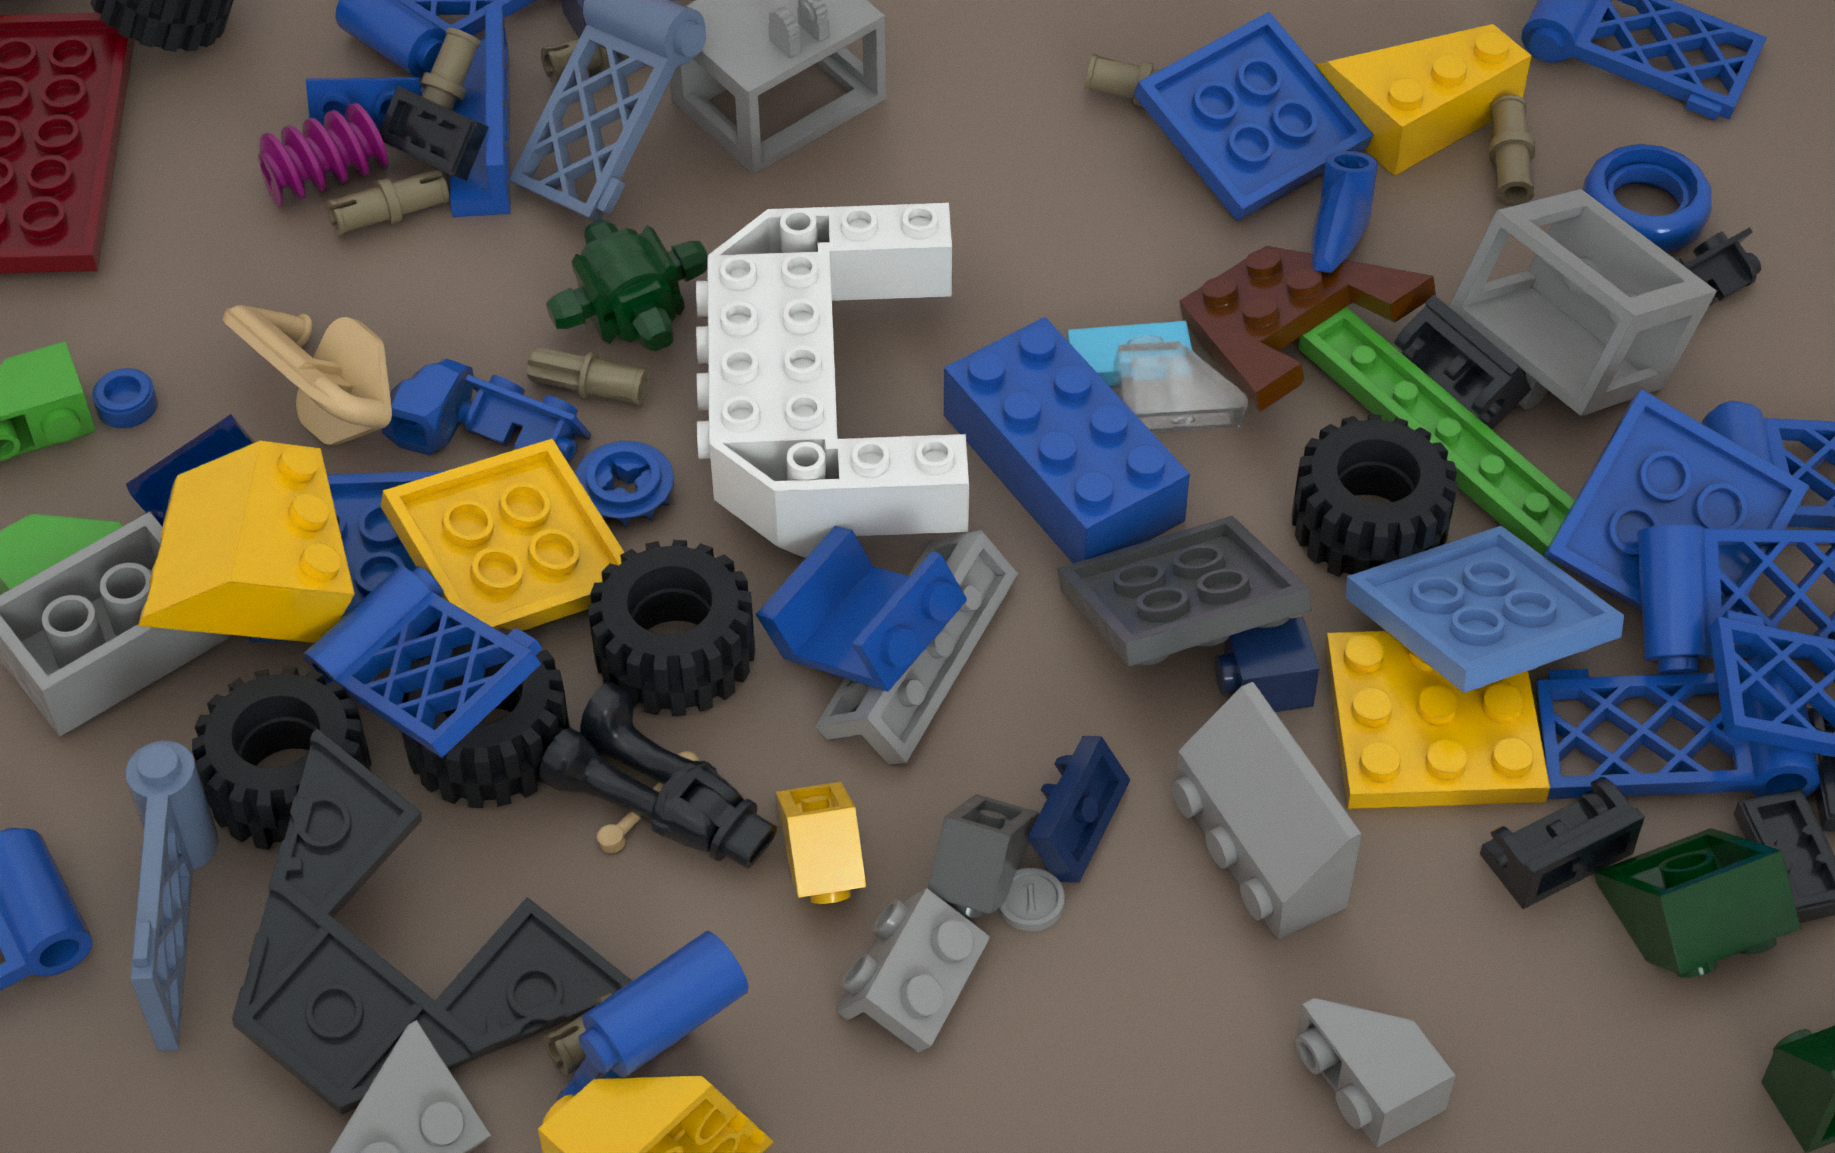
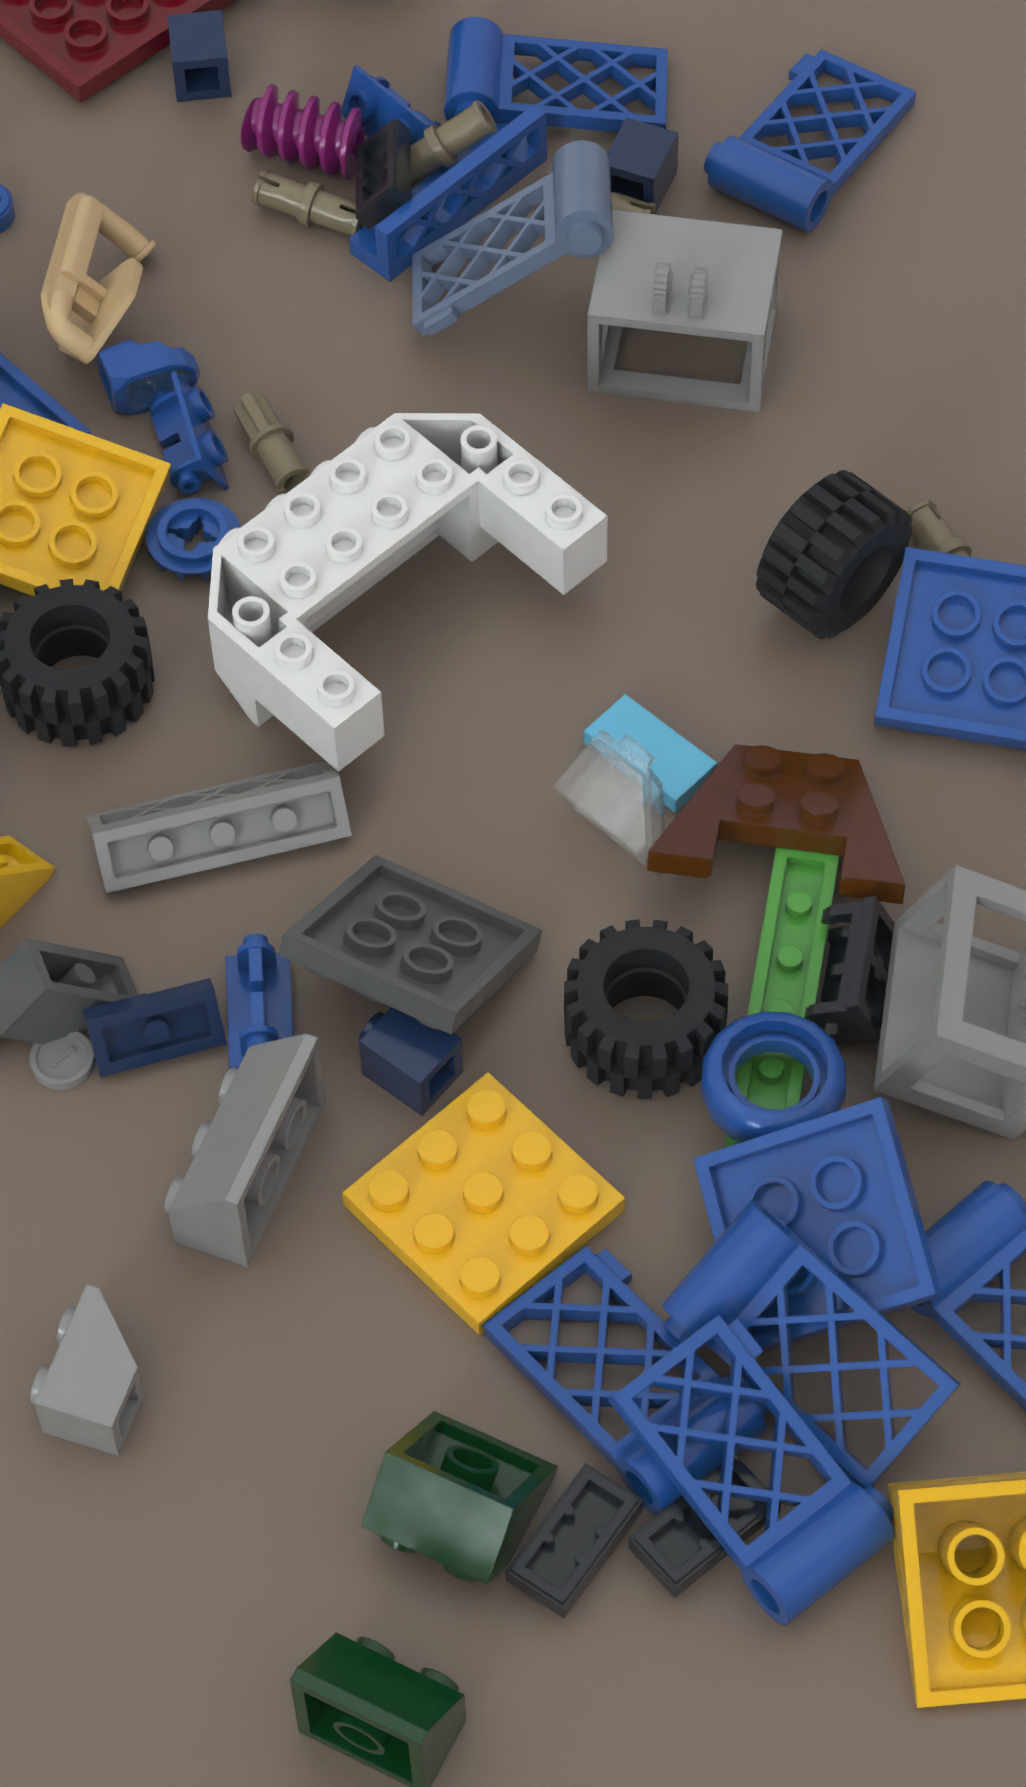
camera: 50 degrees right, 5 degrees up
dark green piece [546,219,708,352] -> none
blue panel [755,526,967,692] -> none
blue brick [944,317,1190,563] -> none
blue piece [1311,151,1378,273] -> none
medium blue plate [1345,526,1624,693] -> none
black hinge [1480,776,1645,909] -> none
none -> dark blue brick [167,10,232,102]
none -> blue hinge [225,934,293,1068]
none -> blue wheel [701,1011,846,1142]
none -> black tyre [756,470,913,639]

